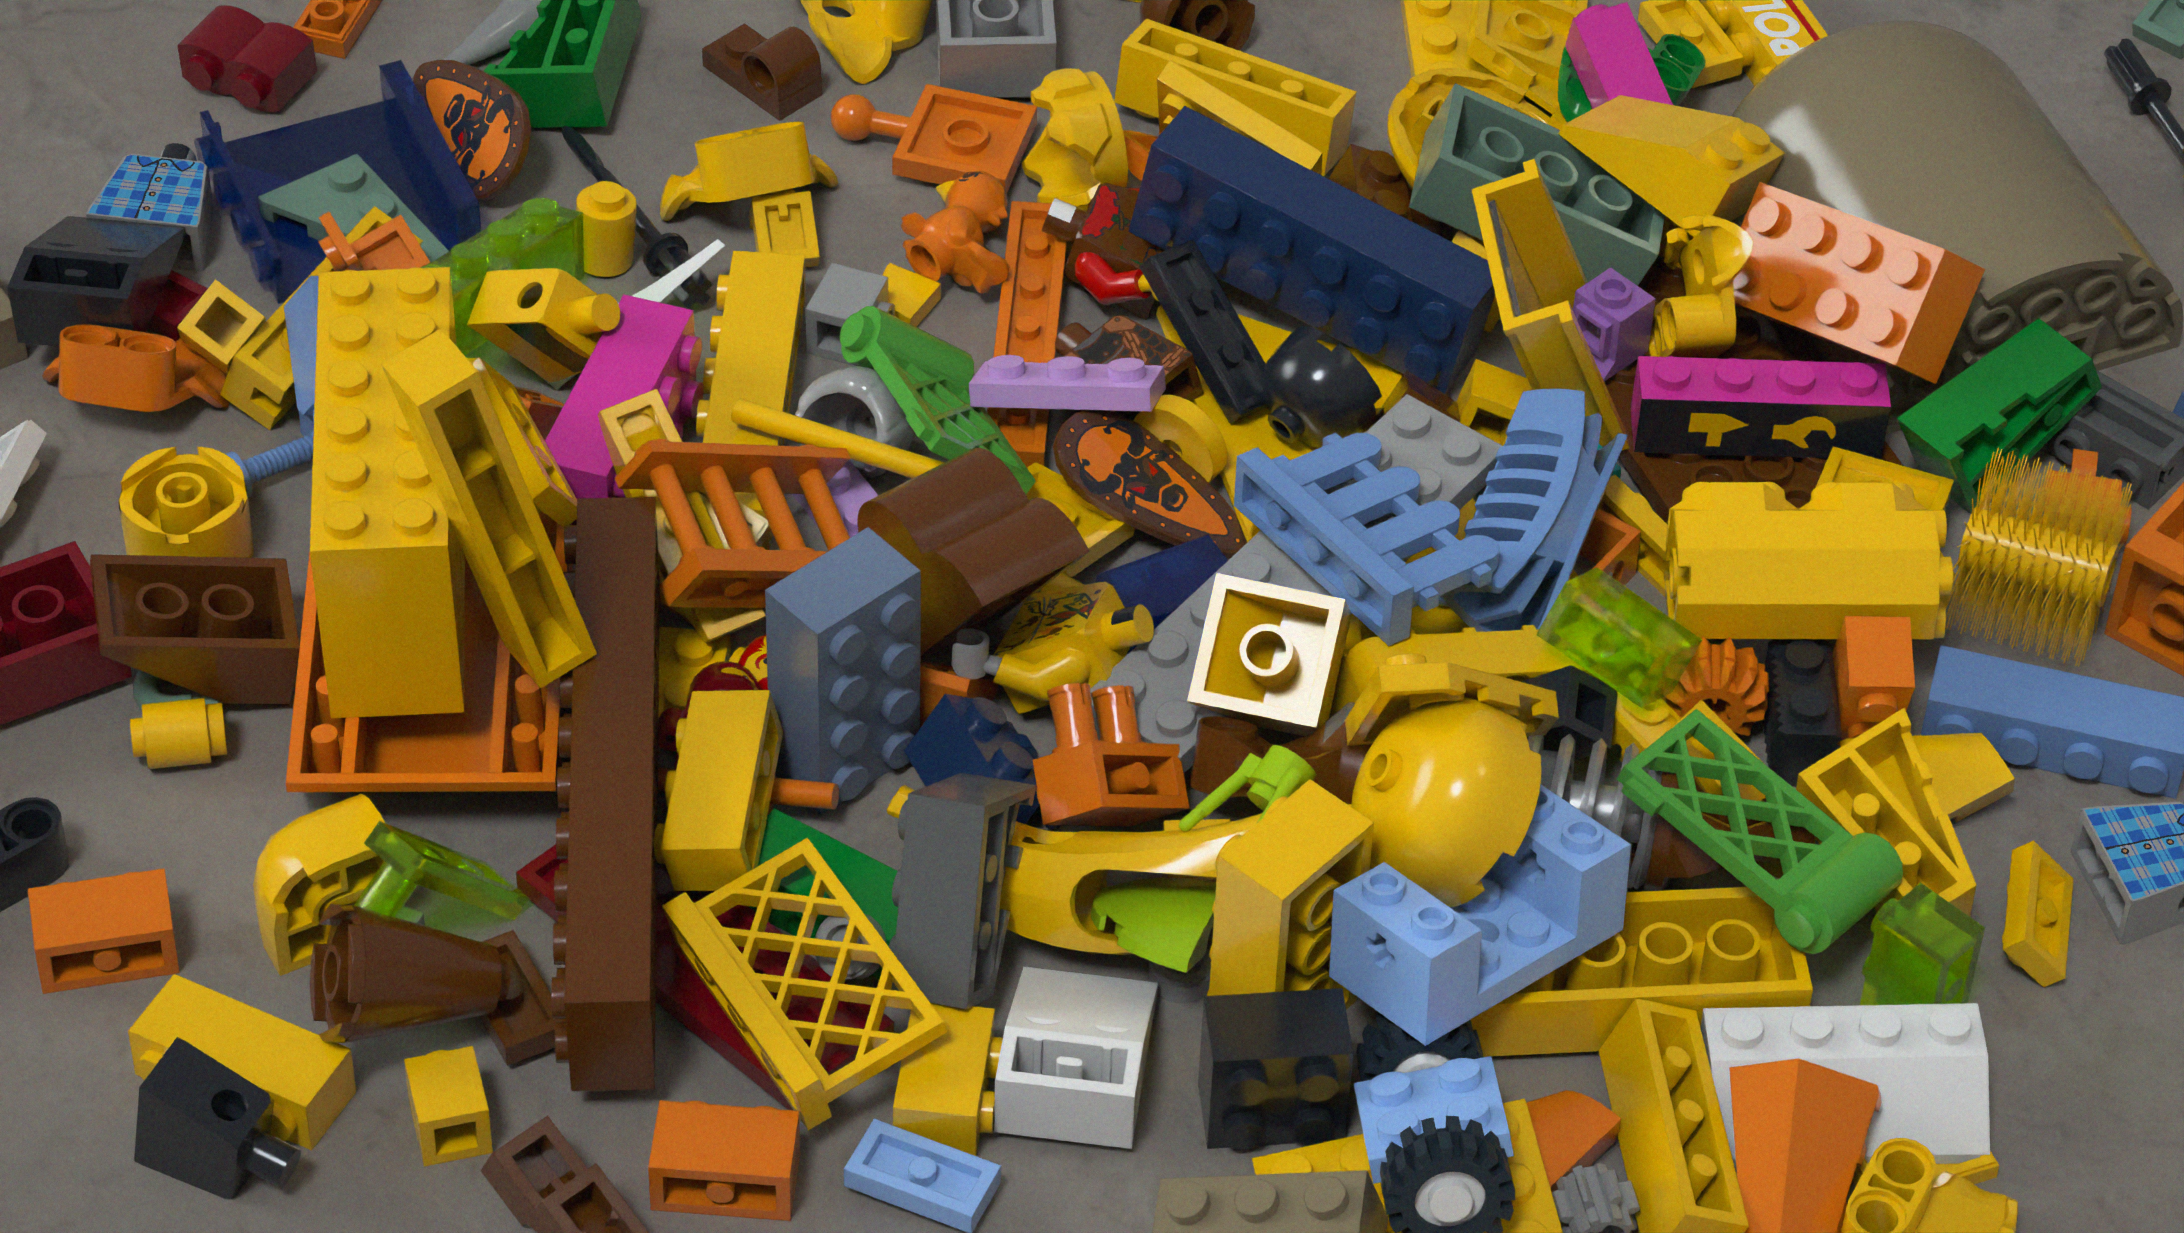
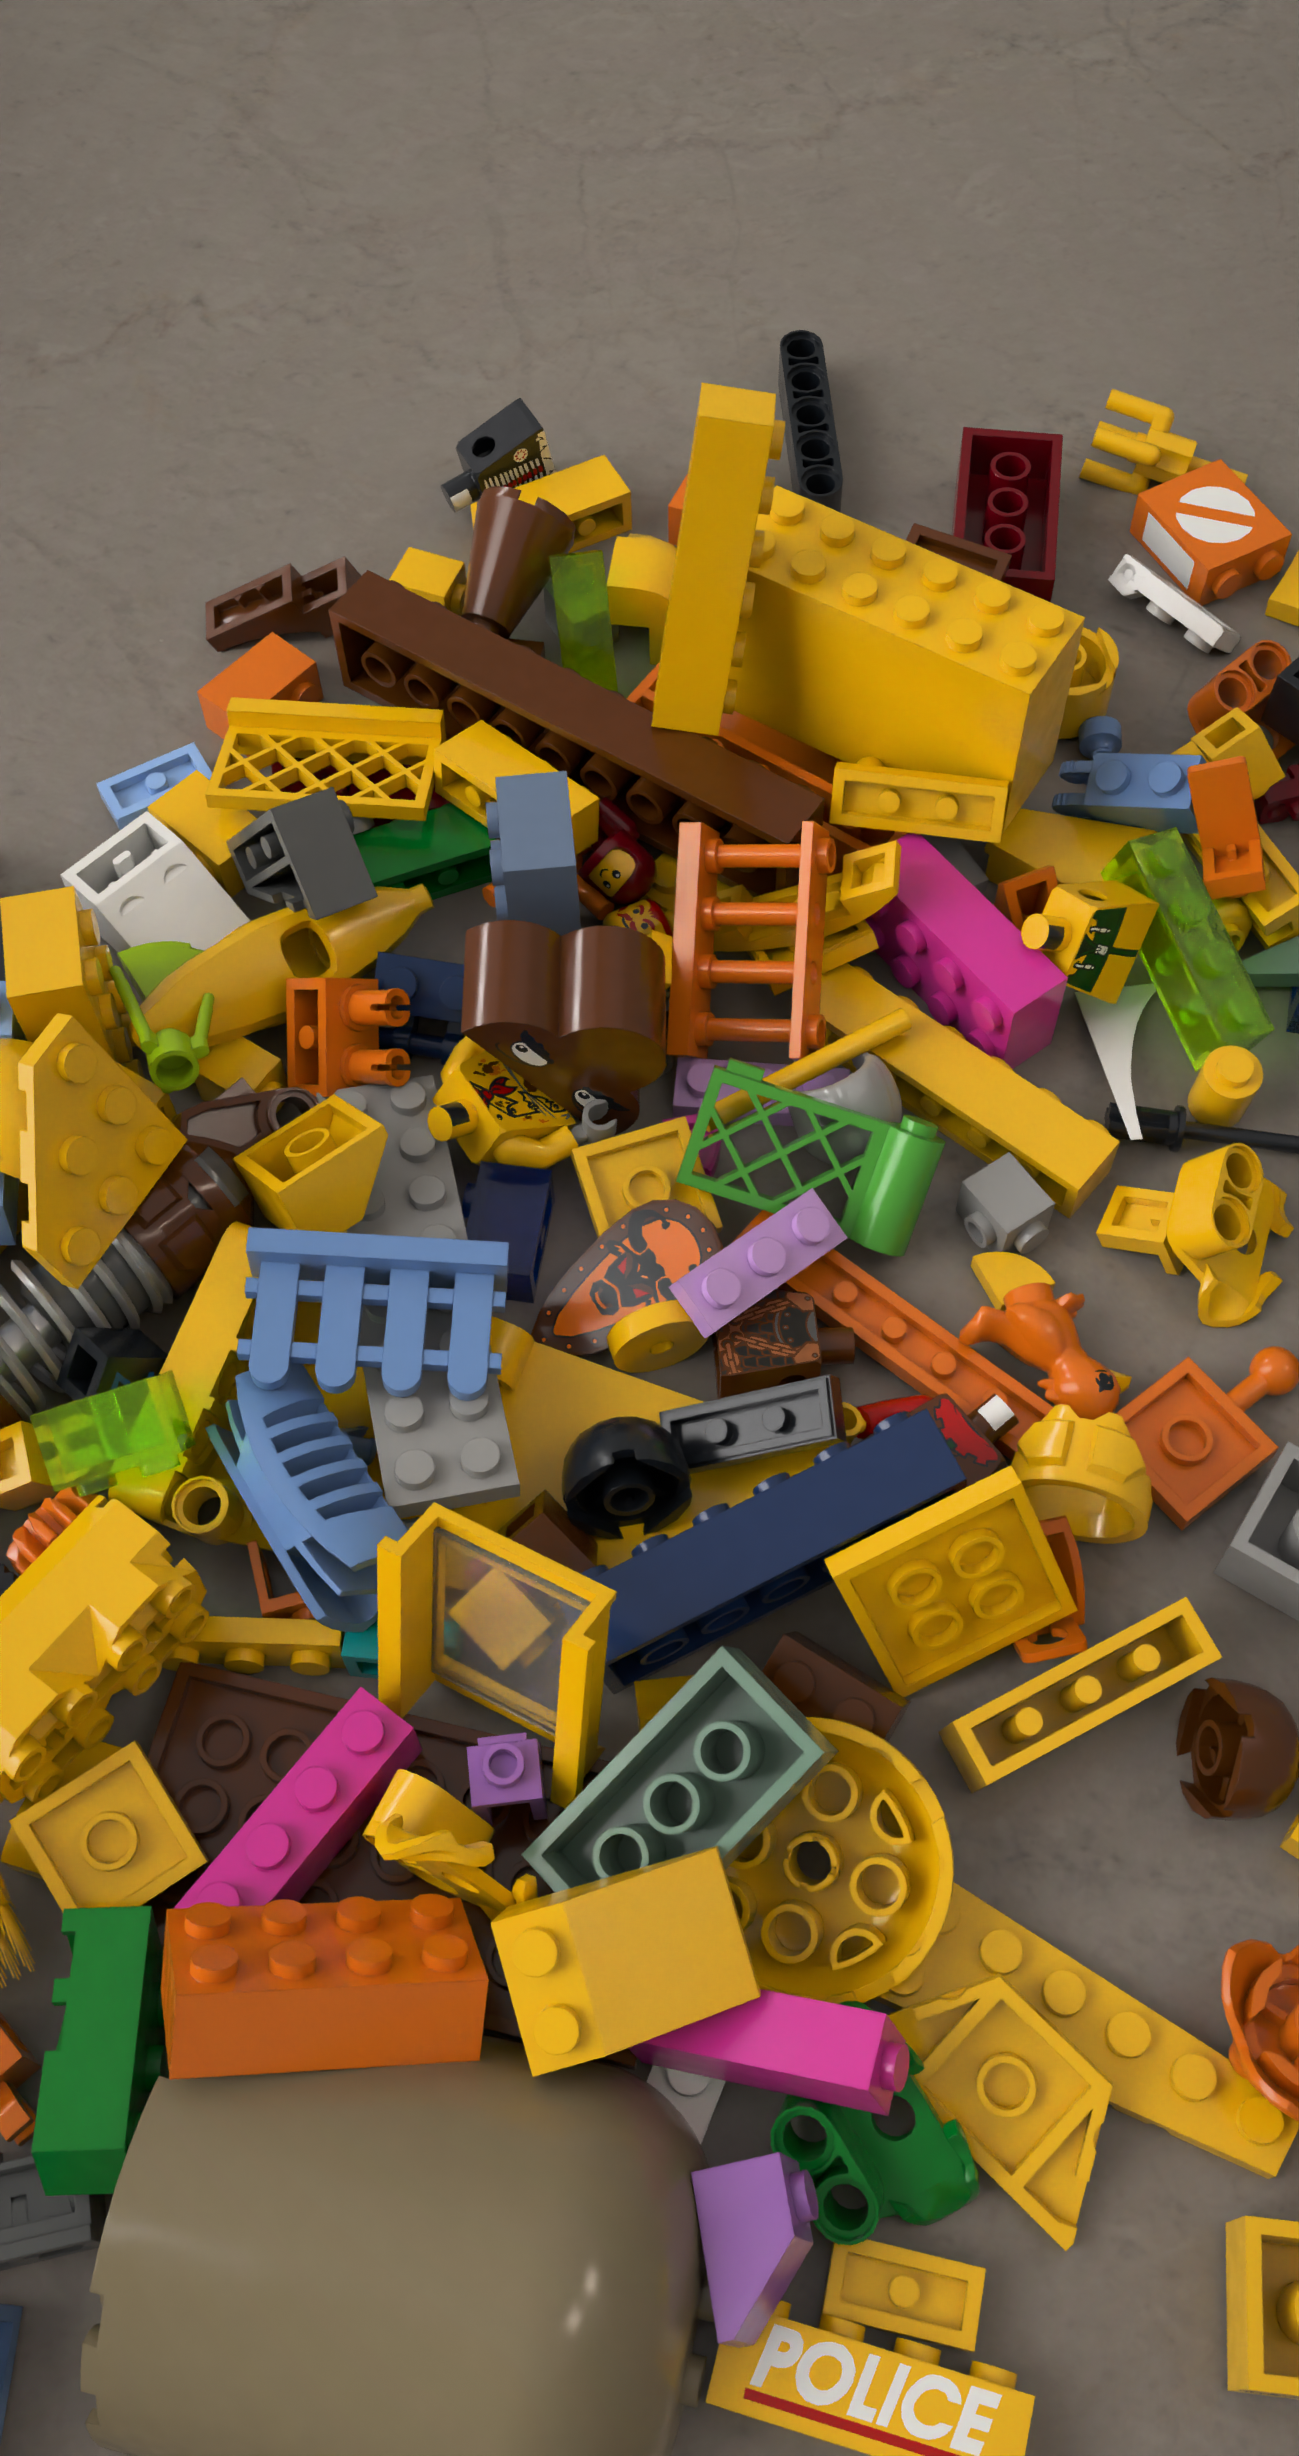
camera: 130 degrees right, 15 degrees up
none -> medium lavender slope [691,2152,819,2348]

